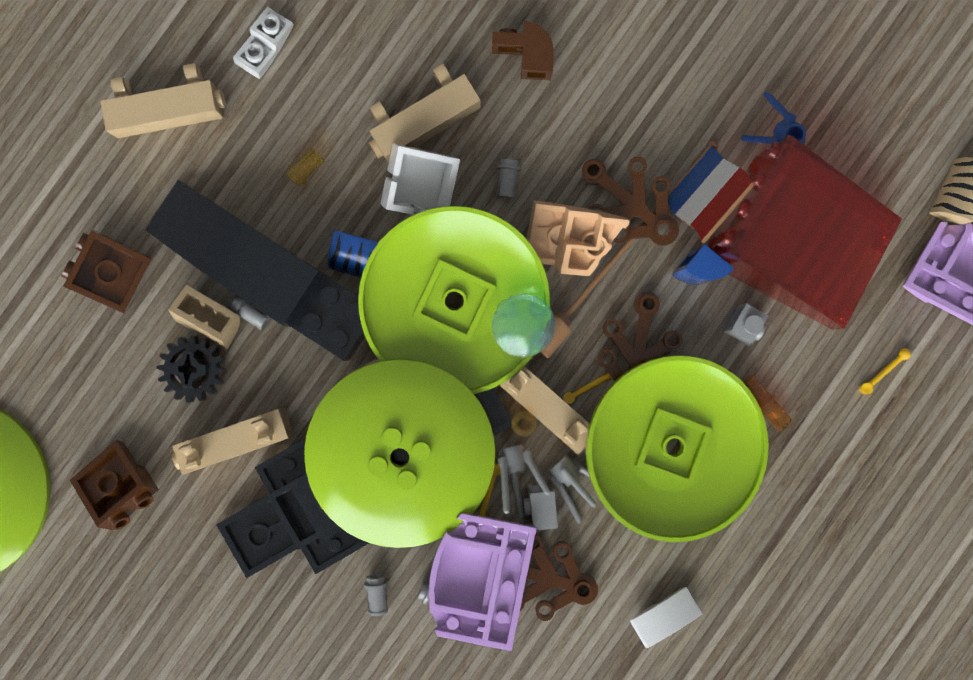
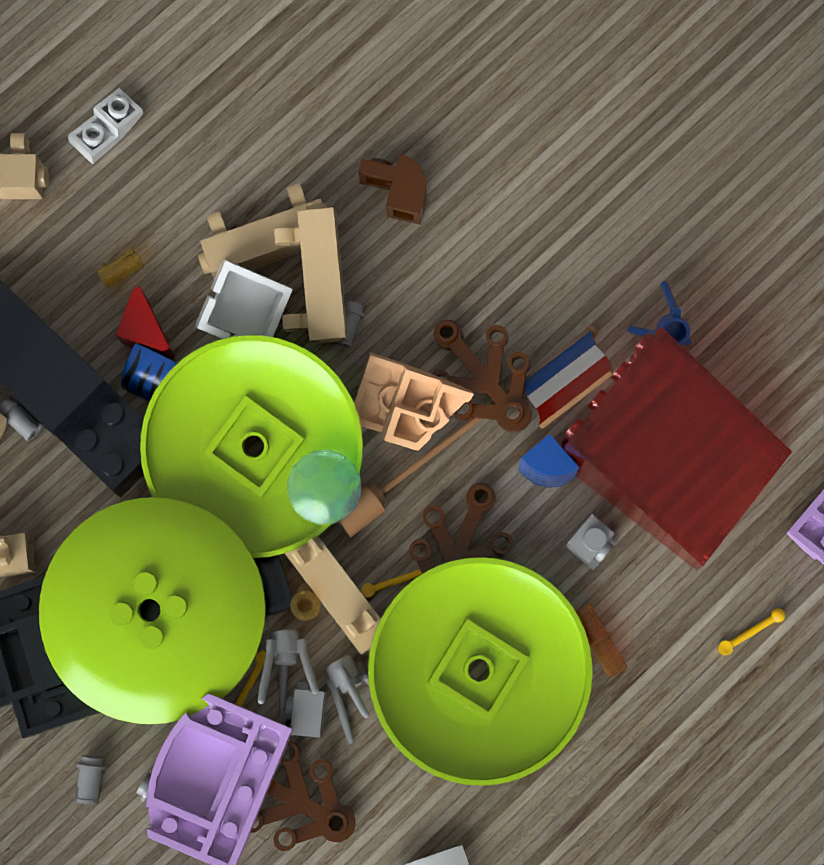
camera: 20 degrees right, 10 degrees down
none -> red slope [115,286,175,359]
none -> tan brick [274,203,349,345]

